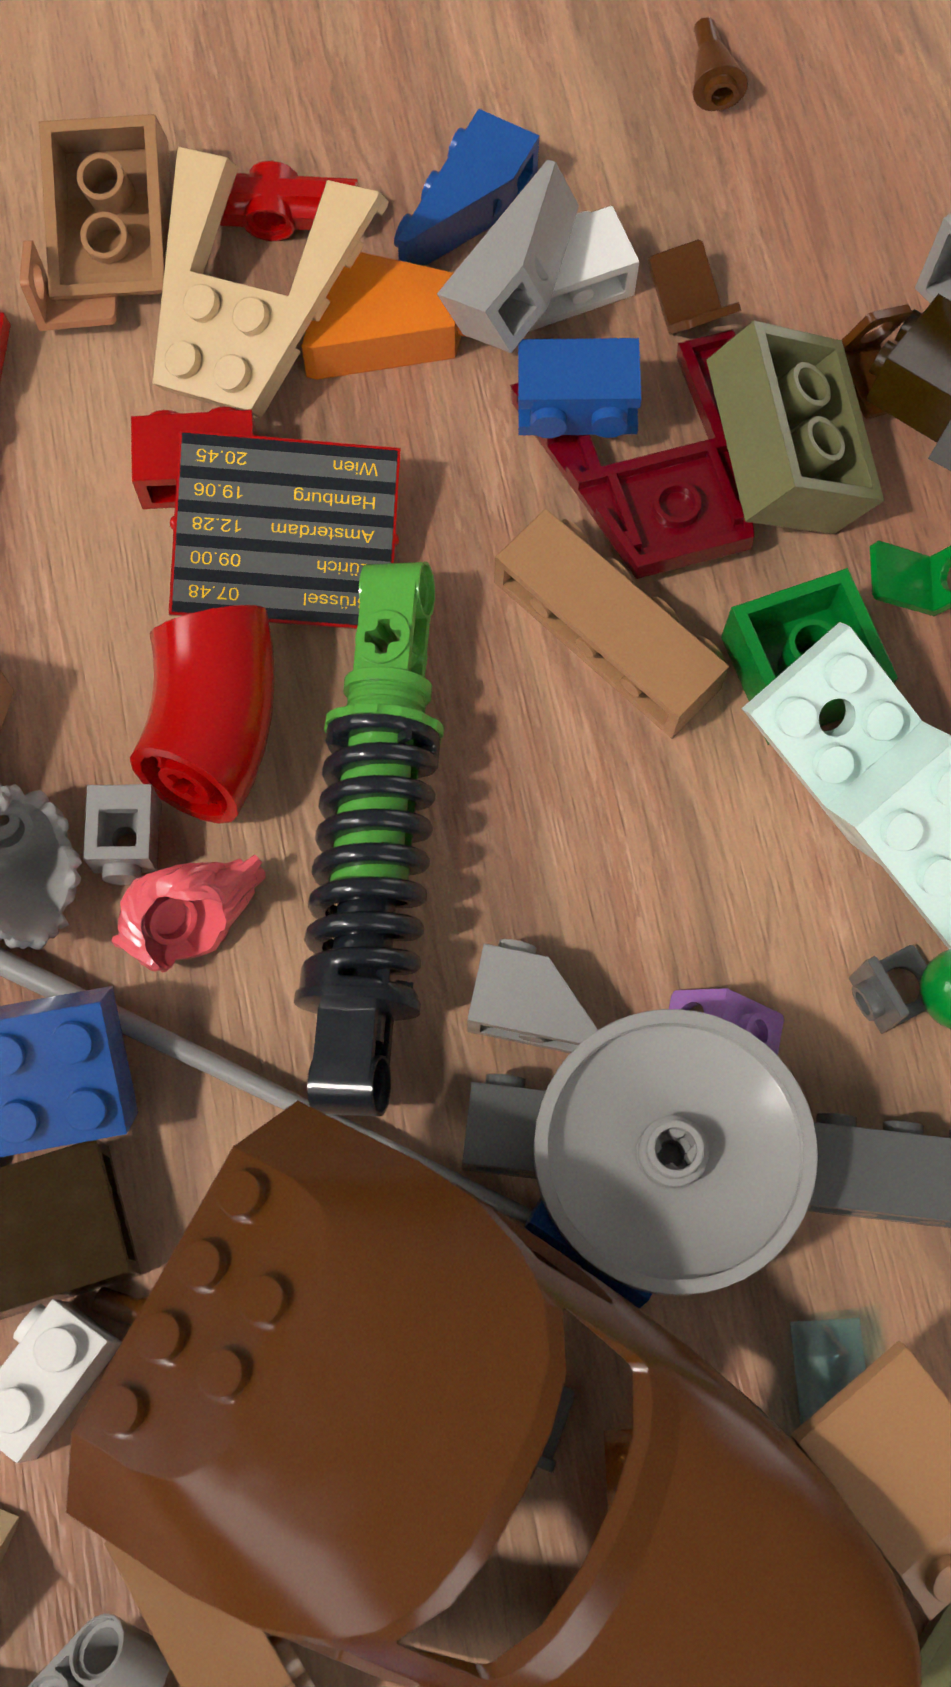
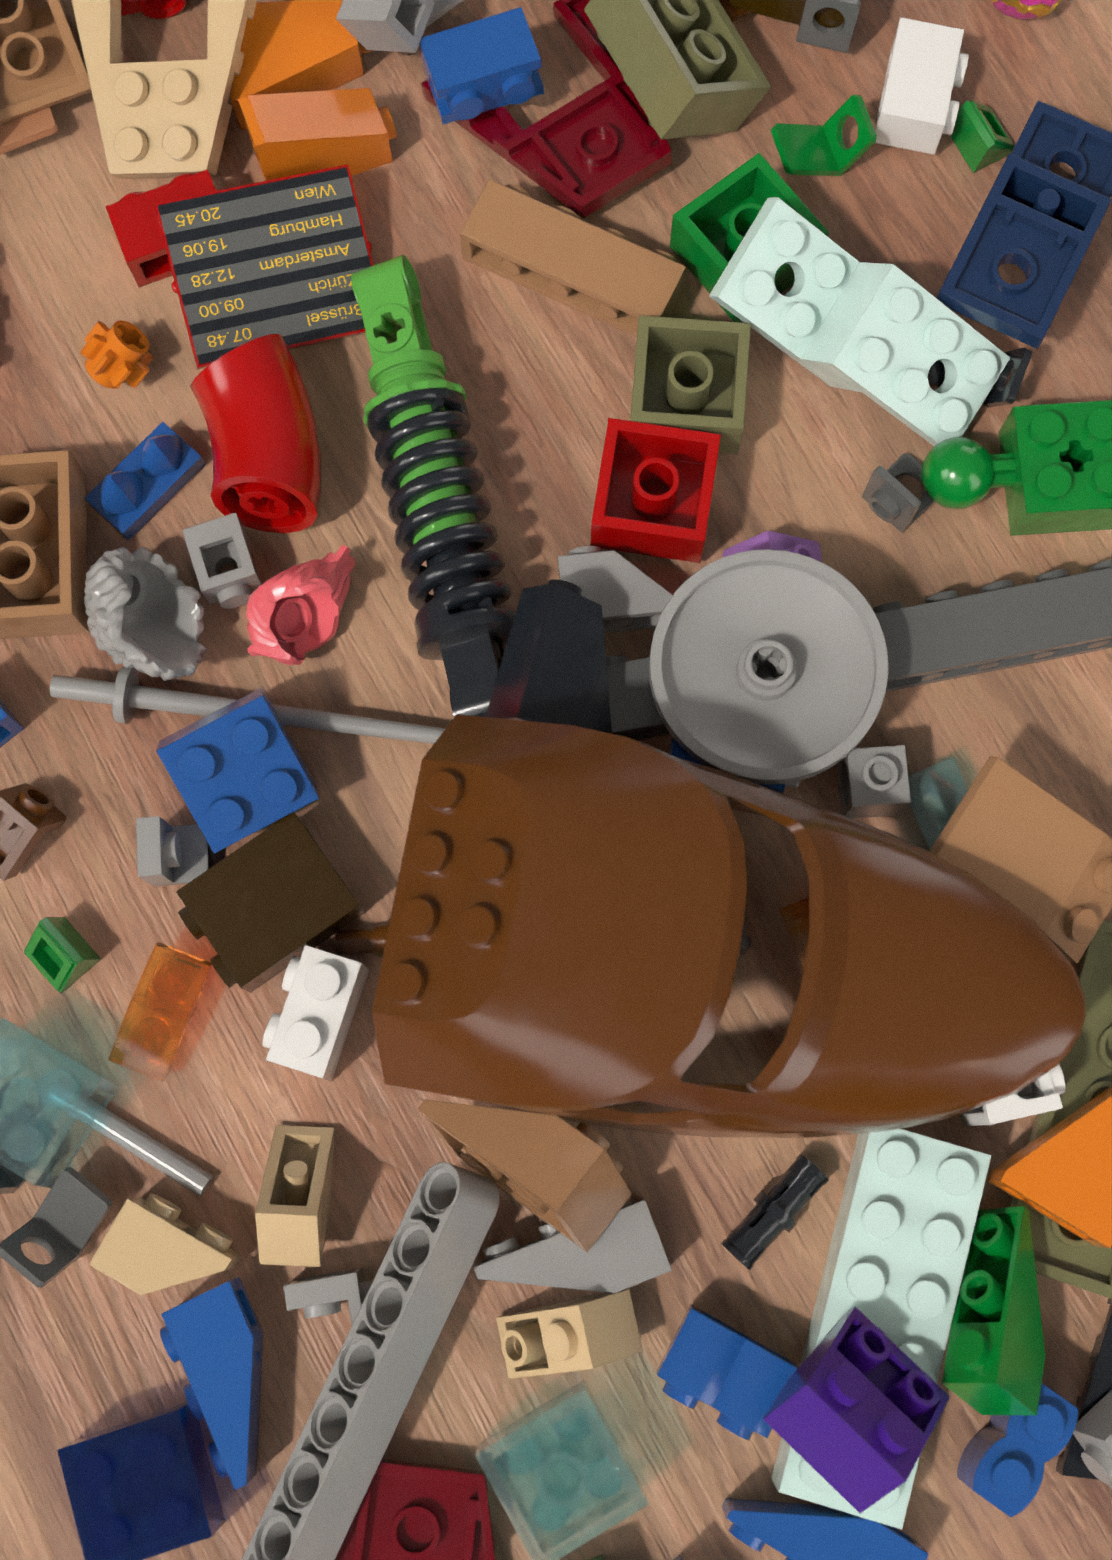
camera: 15 degrees left, 5 degrees up
none -> orange gear [80,320,153,389]
none -> blue tile [85,422,206,541]
none -> orange slope [238,88,397,181]
none -> black slope [486,579,612,734]
none -> red brick [590,418,721,563]
none -> olive brick [630,315,751,454]
none -> light grey brick [837,745,911,818]

